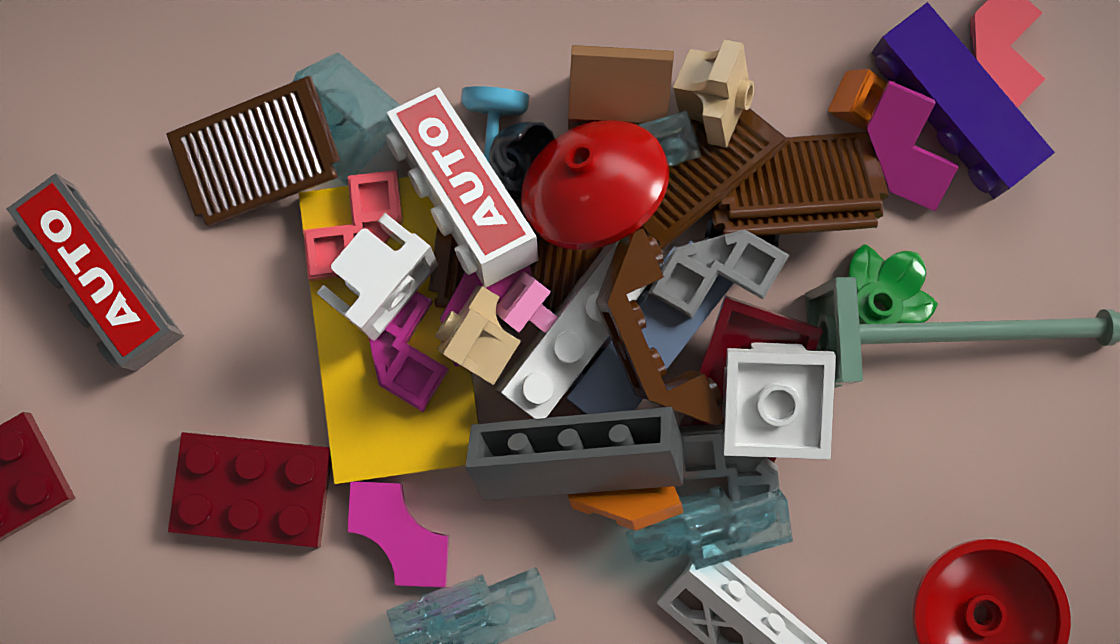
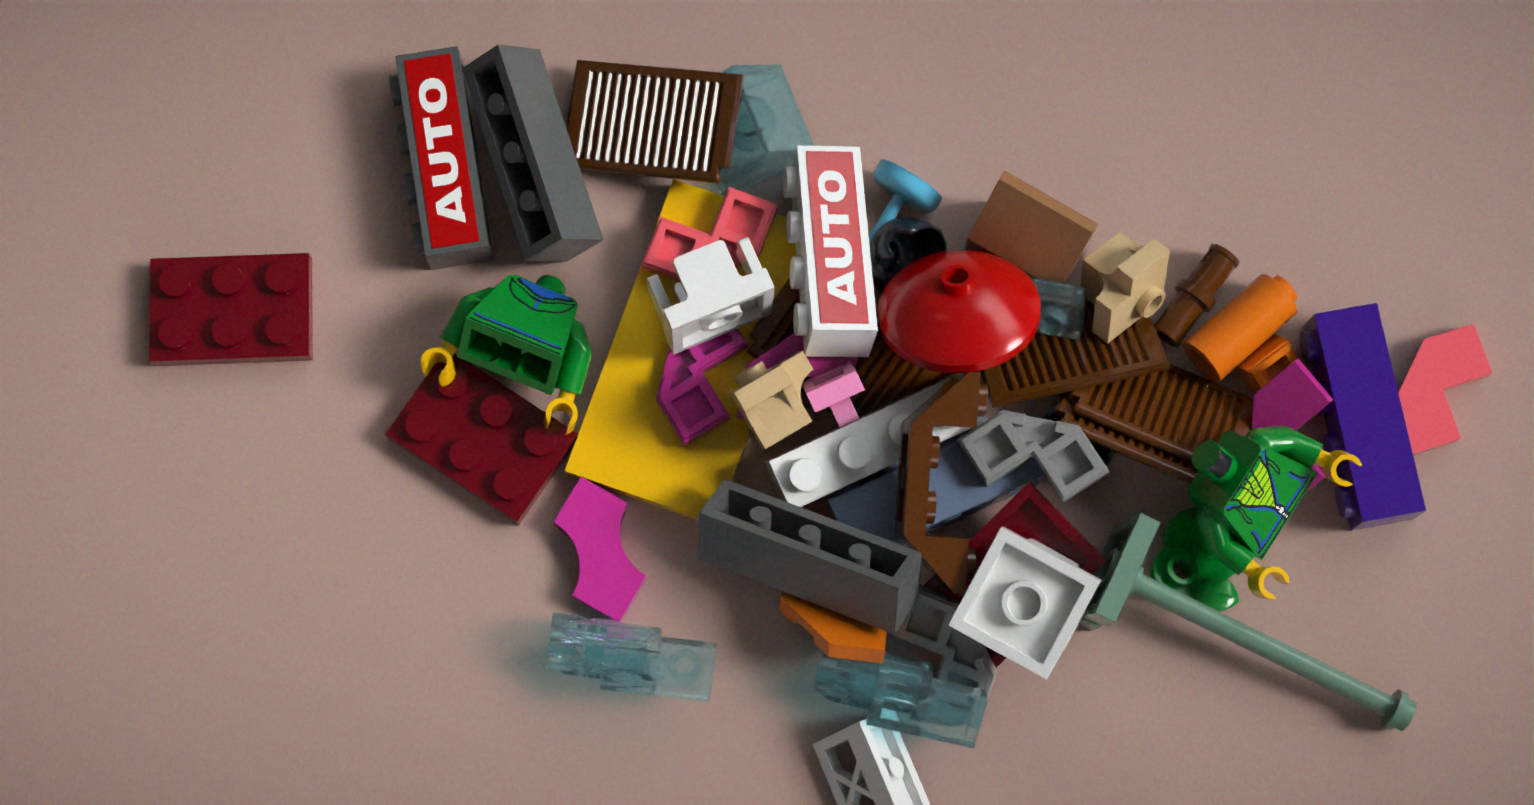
camera: 25 degrees right, 5 degrees down
none -> green torso [420,275,592,435]
none -> dark grey brick [462,45,604,262]
none -> reddish brown pin [1153,243,1240,348]
none -> orange brick [1183,274,1297,383]
none -> green torso [1188,425,1362,600]

